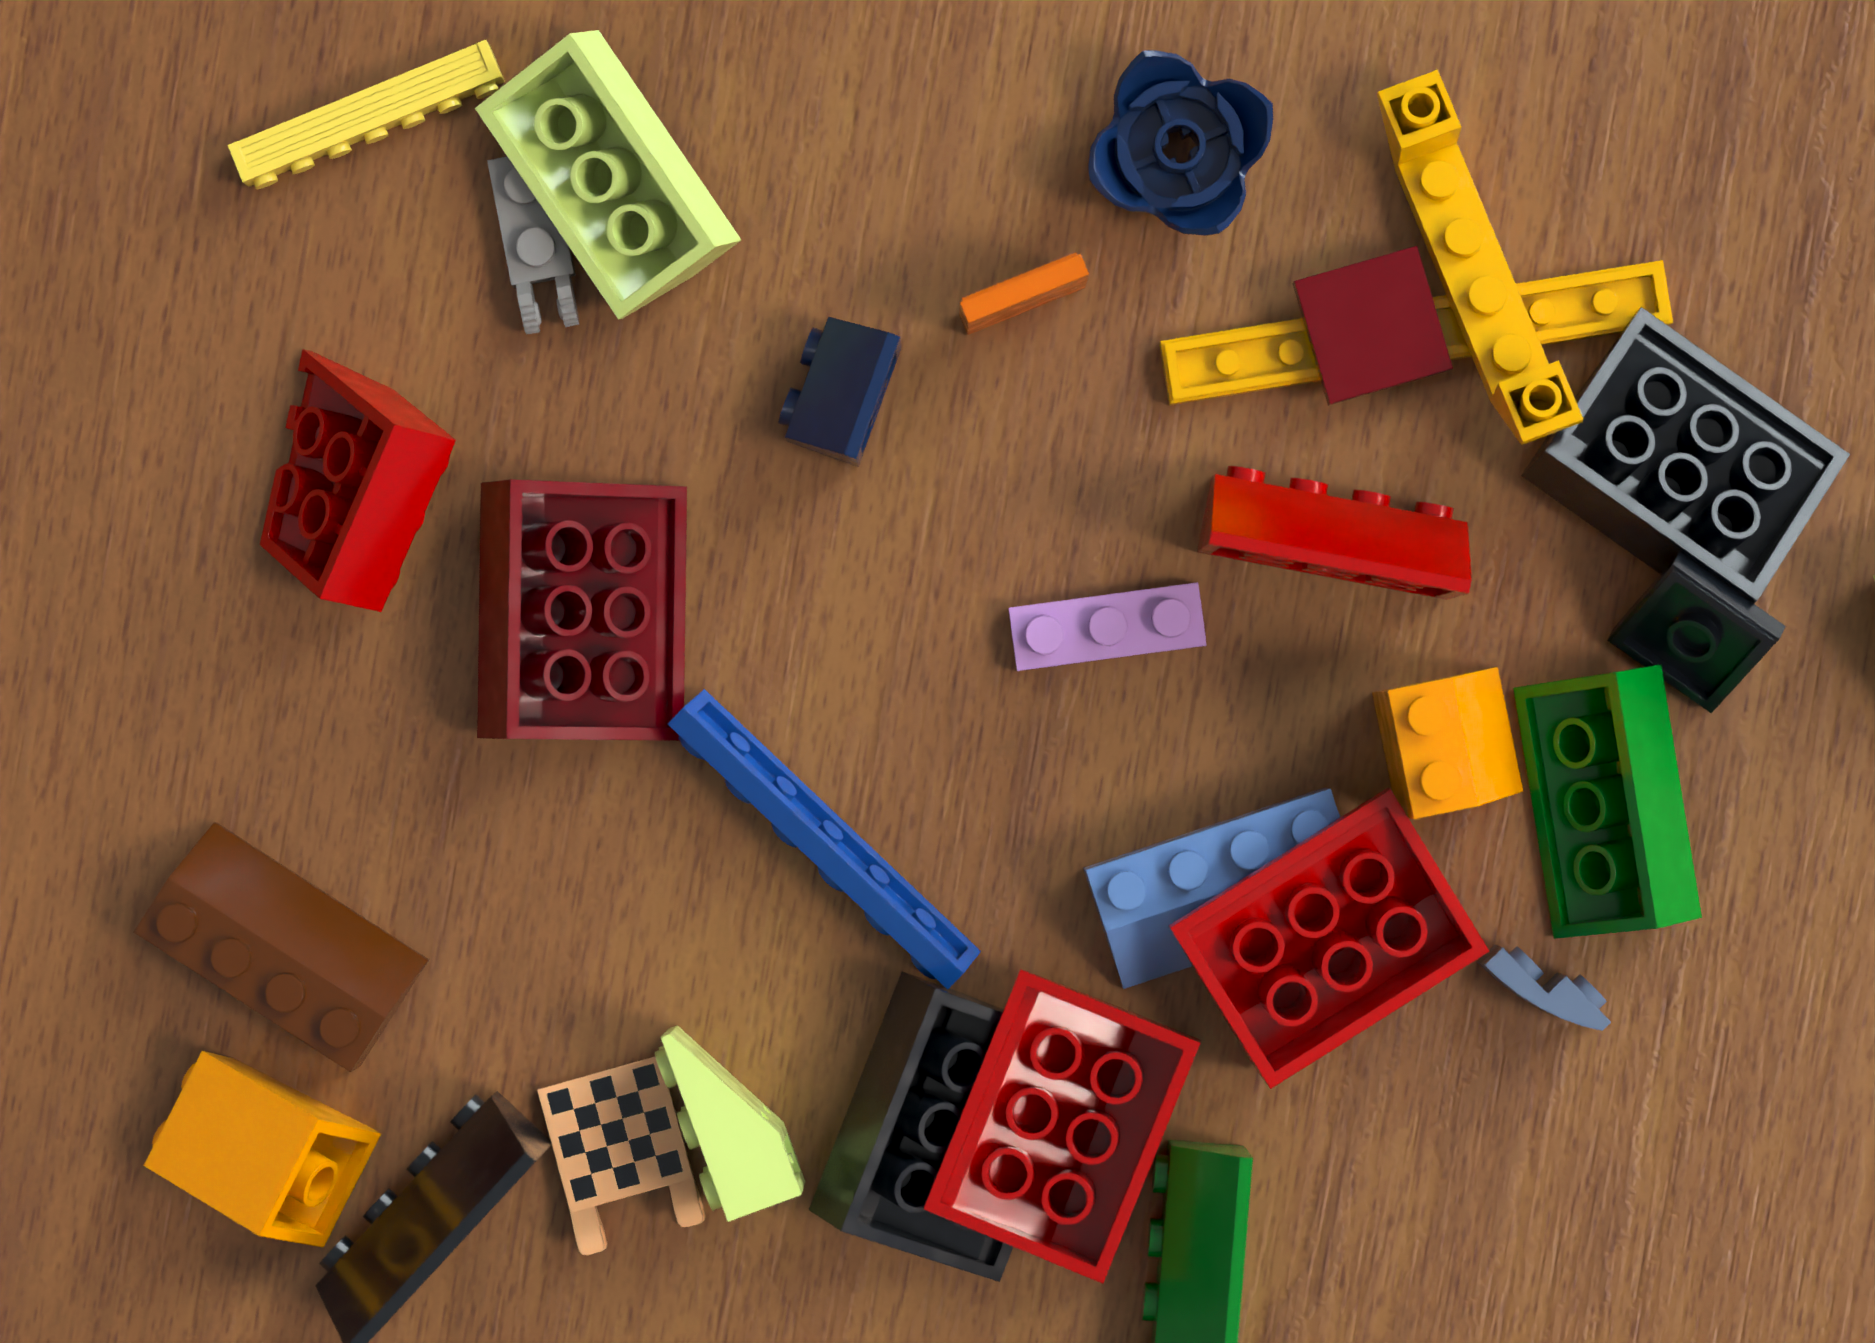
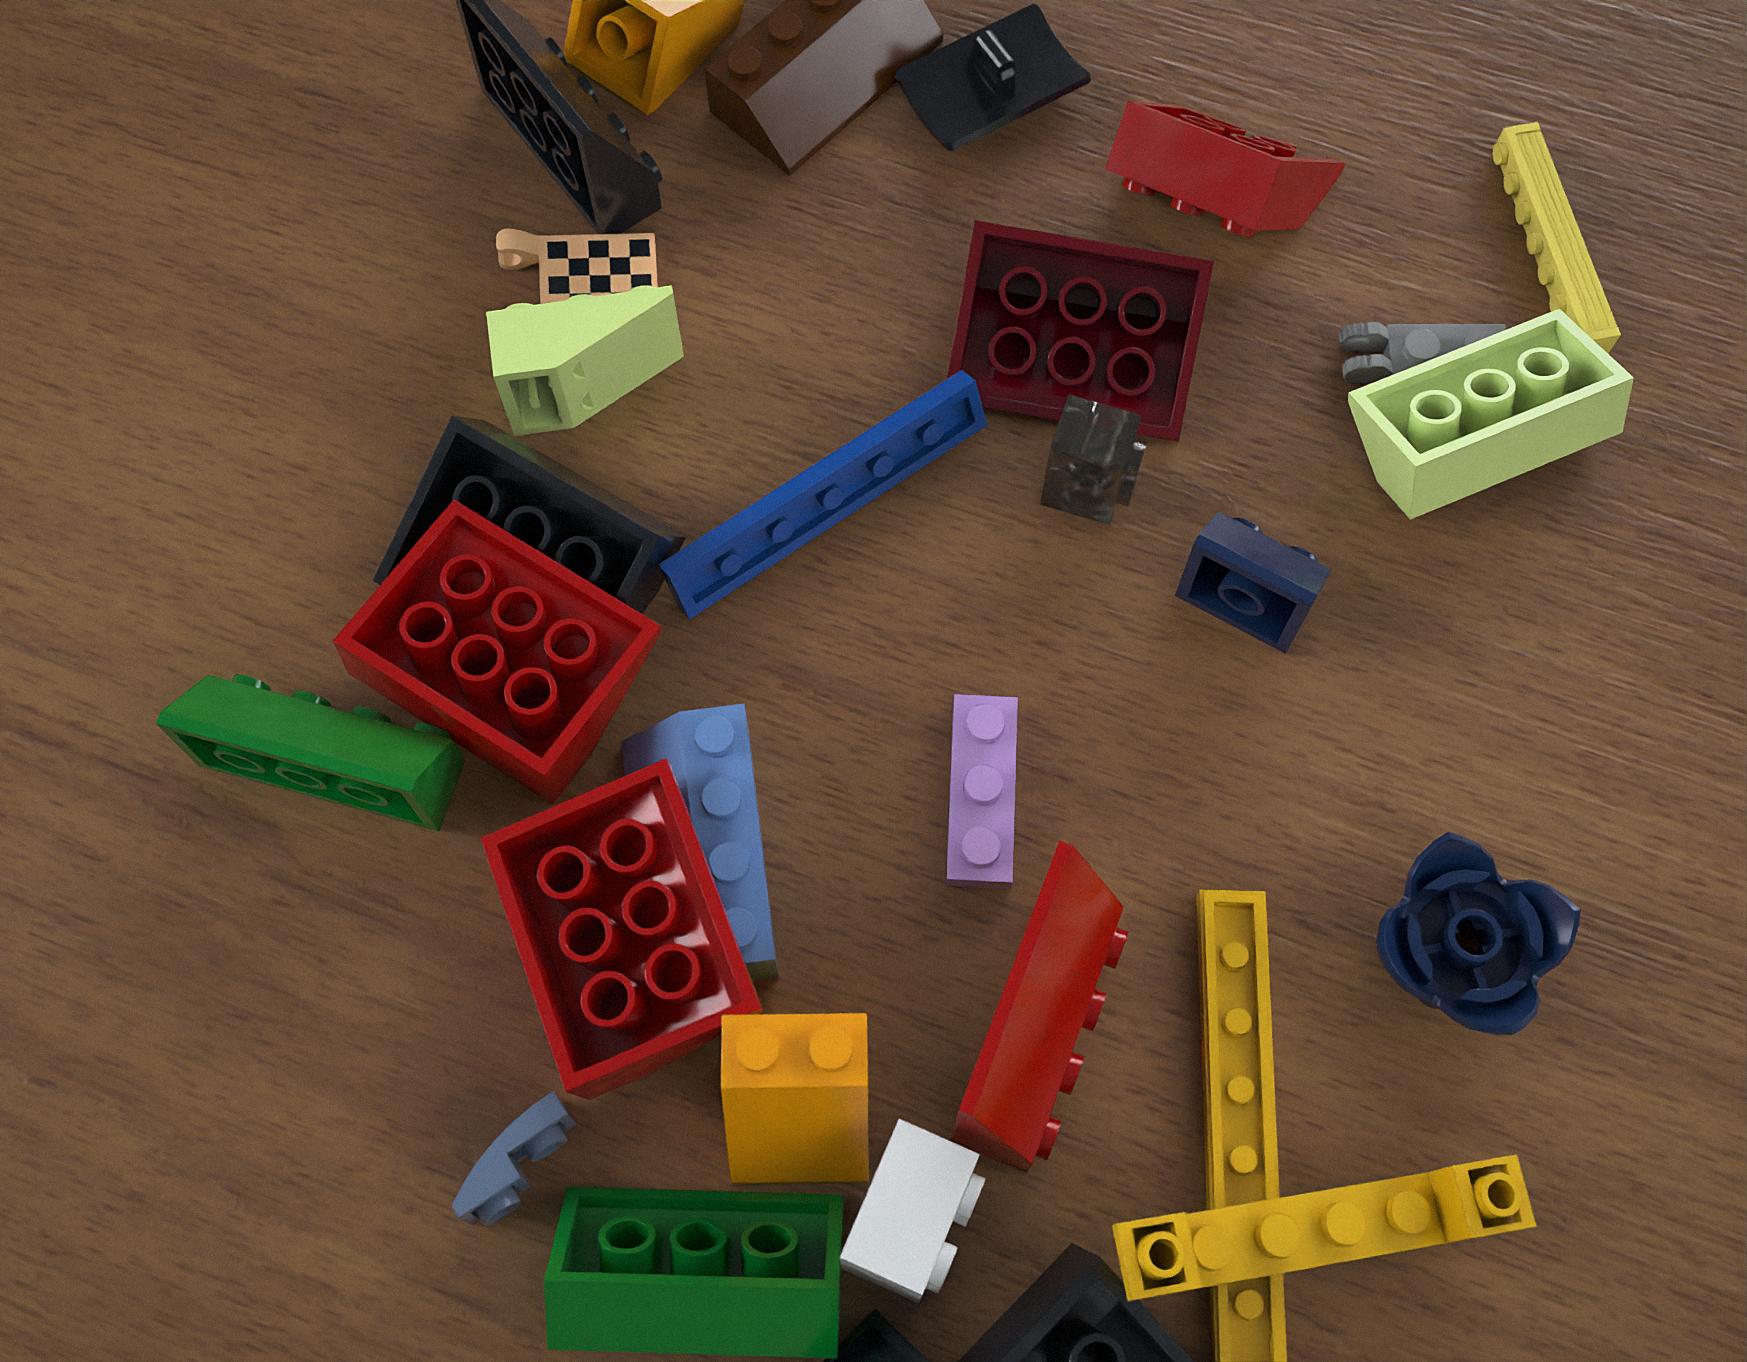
camera: 100 degrees right, 20 degrees down
orange tile [959,252,1089,335] -> none
dark red tile [1292,246,1453,406] -> none
none -> white brick [840,1119,986,1304]
none -> black shield [894,4,1091,151]
none -> clear smoke brick [1040,394,1147,525]

